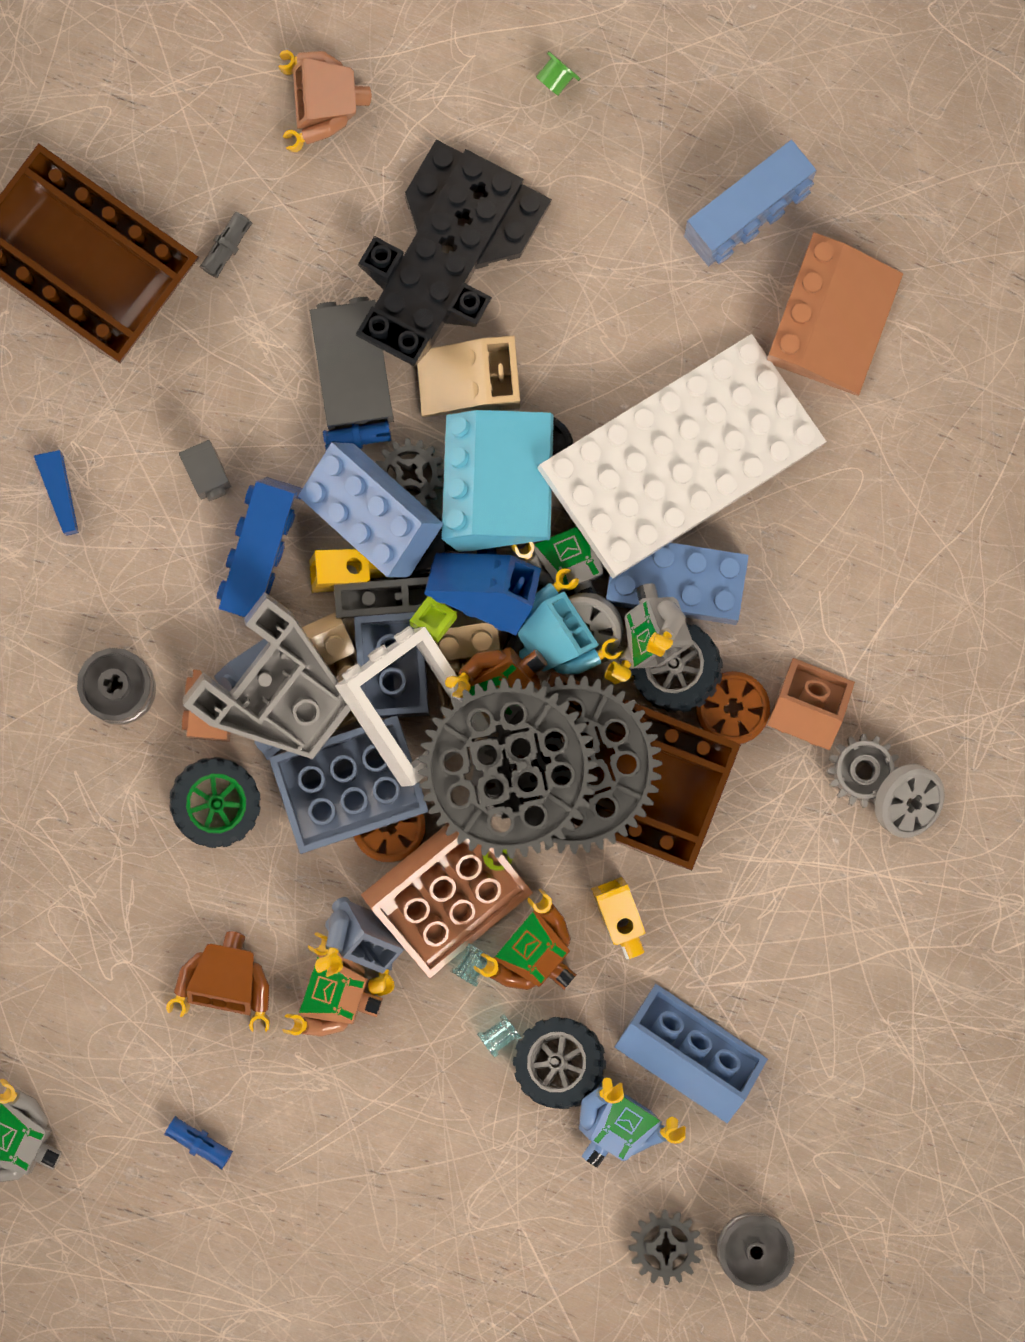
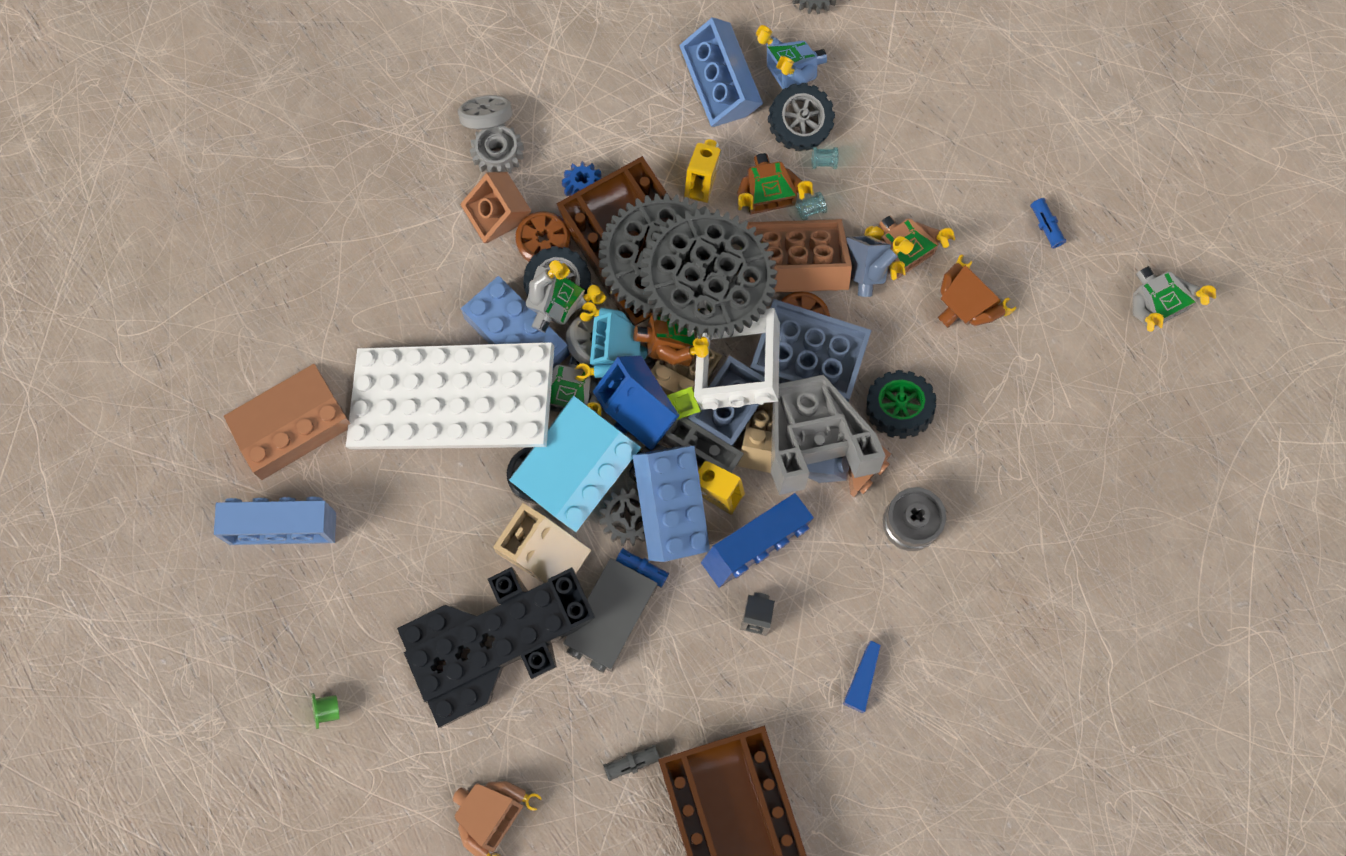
camera: 150 degrees left, 10 degrees down
none -> blue gear [562,161,602,196]

